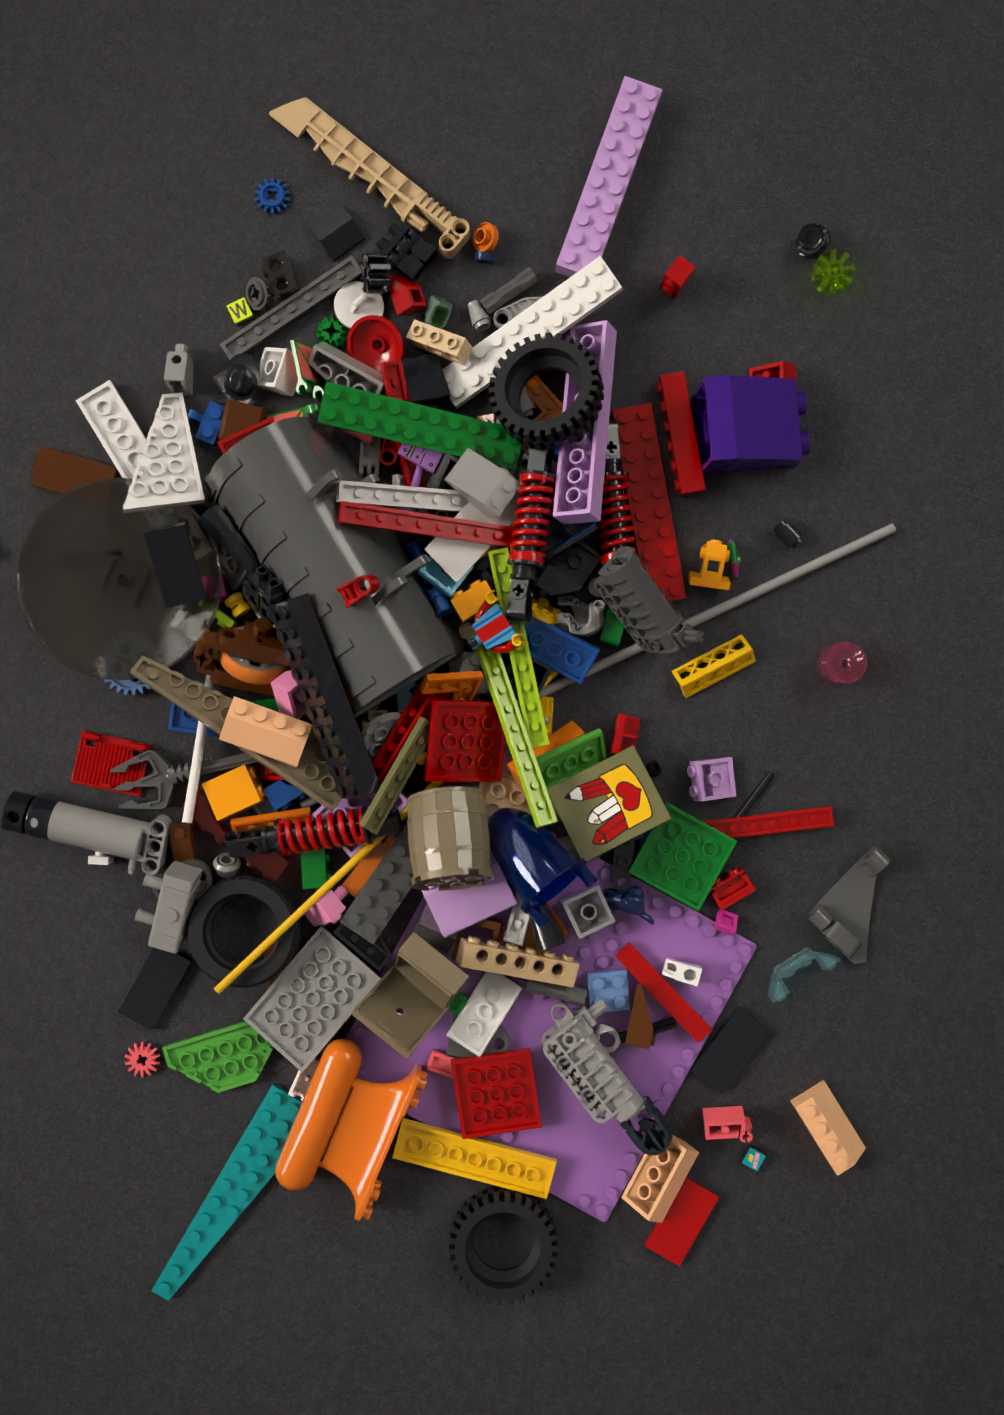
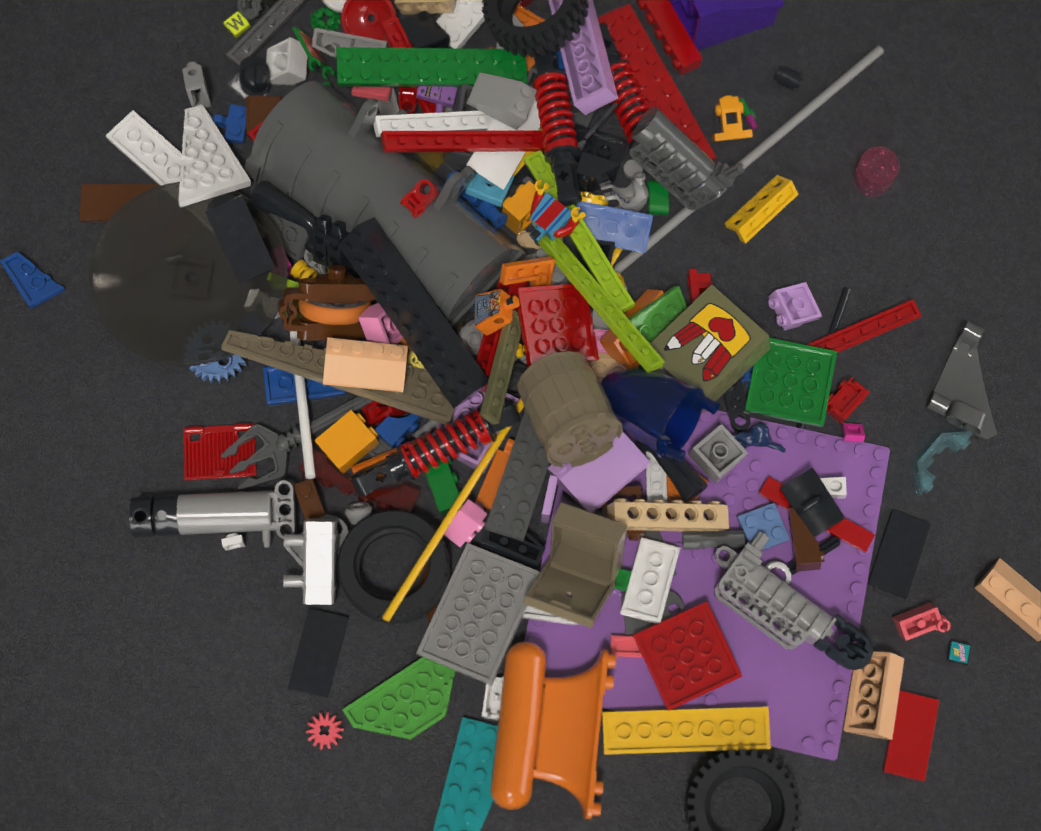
camera: 15 degrees left, 15 degrees down
none -> orange torso [474,289,520,336]
none -> lavender tile [541,475,558,524]
none -> black shield [780,468,845,537]

